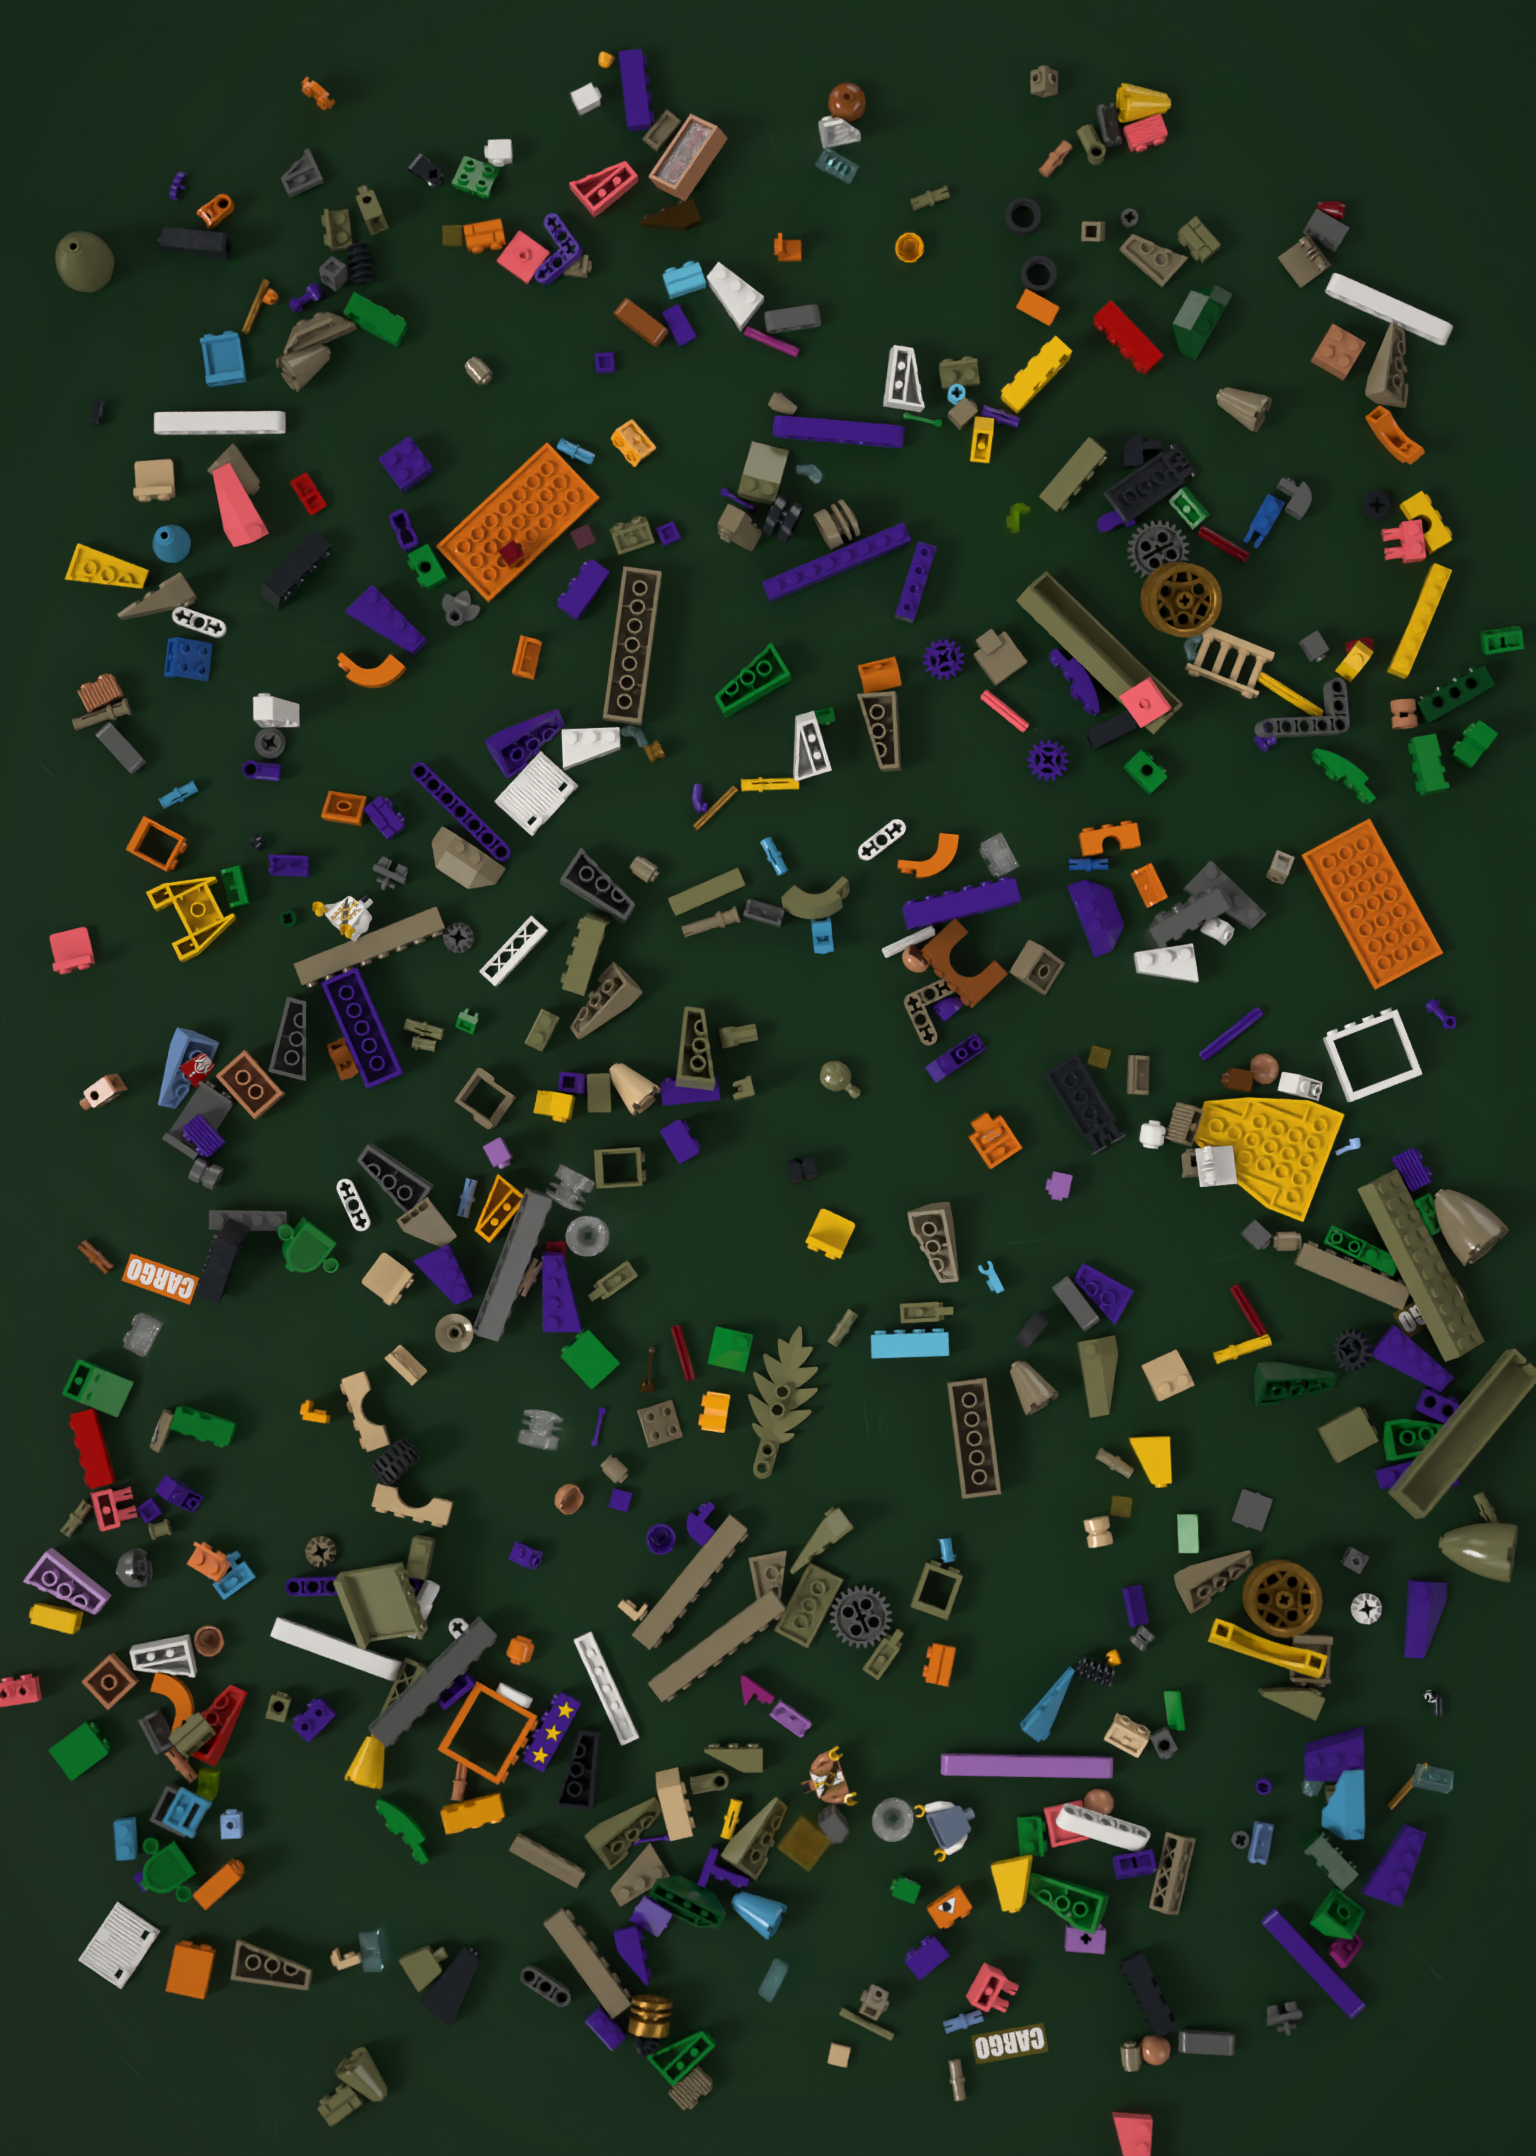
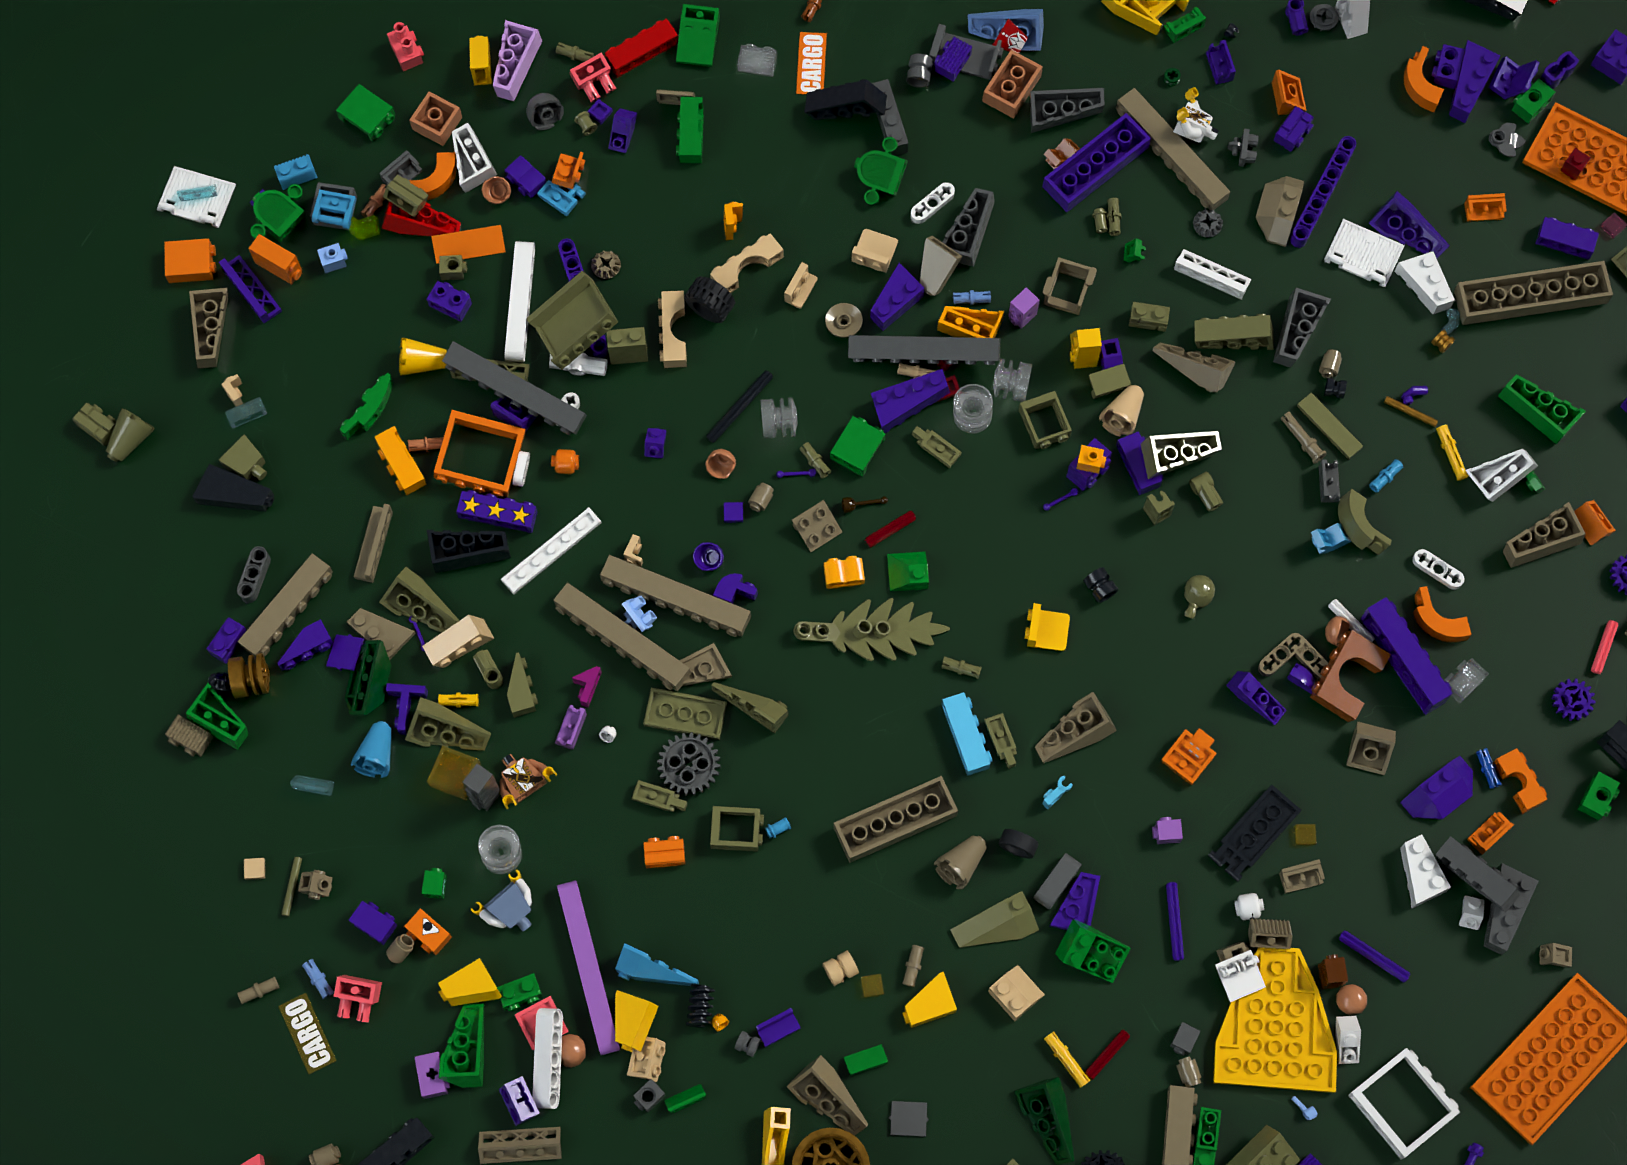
camera: 70 degrees right, 15 degrees down
none -> clear light blue slope [177,184,217,201]
none -> dark purple fence [219,255,282,323]
none -> dark tan brick [386,934,414,963]
none -> orange sticker [431,225,506,264]
none -> dark purple brick [505,155,546,198]
none -> white hinge [599,726,616,743]
none -> yellow slope [615,990,659,1052]
none -> light blue hips [622,596,657,632]
none -> black axle [707,370,773,443]
none -> olive pin [800,442,831,478]
none -> dark purple hinge [1043,488,1078,511]
none -> green slope [1055,919,1131,983]
none -> light orange brick [1076,445,1106,474]
none -> dark purple axle [1166,882,1184,961]
none -> black wheel [1324,377,1347,399]
none -> dark purple brick [1431,44,1465,89]
none -> dark purple bracket [1488,56,1540,100]

